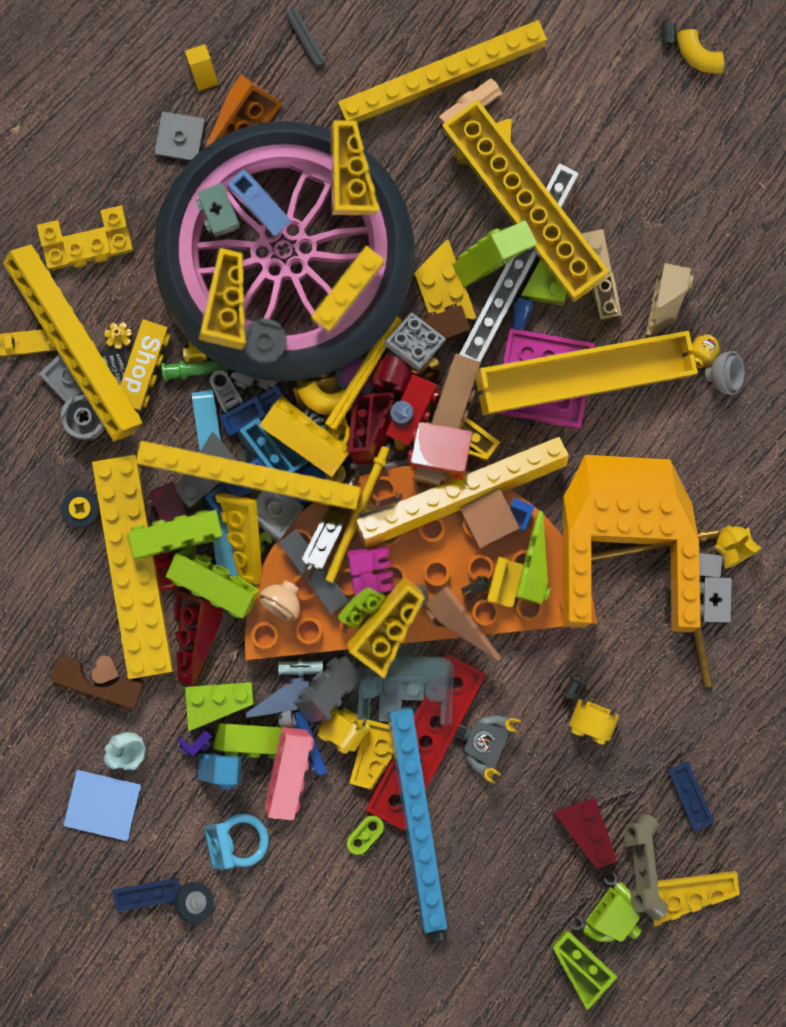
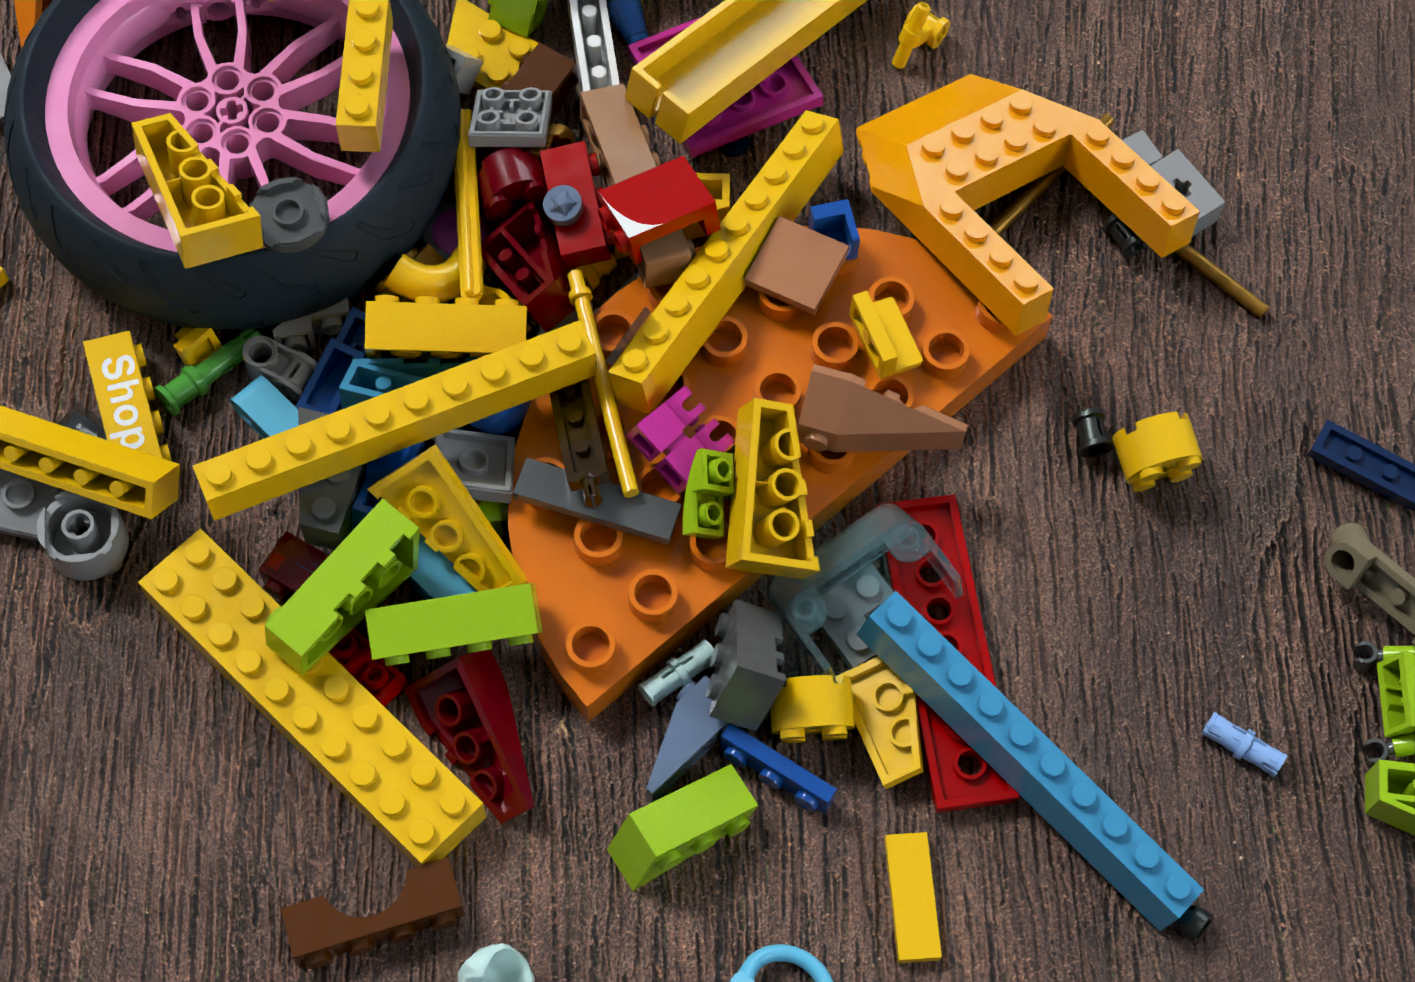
camera: 40 degrees left, 20 degrees down
black wheel [61,489,100,528] -> none
nougat tile [92,656,120,684] -> none
yellow plant [104,323,132,350] -> none
dark purple bracket [178,730,213,756] -> none
lime wedge [185,682,254,731] -> none
sand green brick [196,183,240,237] -> none
dark azure wedge [197,753,243,789] -> none
medium blue slope [227,169,291,237] -> none
light nougat piece [258,580,300,621] -> none
coral brick [264,727,314,820] -> none
light grey hinge [278,710,296,728] -> none
lime plate [347,815,384,855] -> none
torso [455,715,521,784] -> none
pearl dark grey pin [461,576,491,600] -> none
lime wedge [515,511,550,604] -> none
dark red wedge [552,797,617,869] -> none
yellow helmet [713,525,762,569] -> none
none -> light grey panel [445,44,484,95]
none -> yellow tile [884,832,942,964]
none -> yellow piece [892,2,951,69]
none -> light blue pin [1201,712,1287,777]

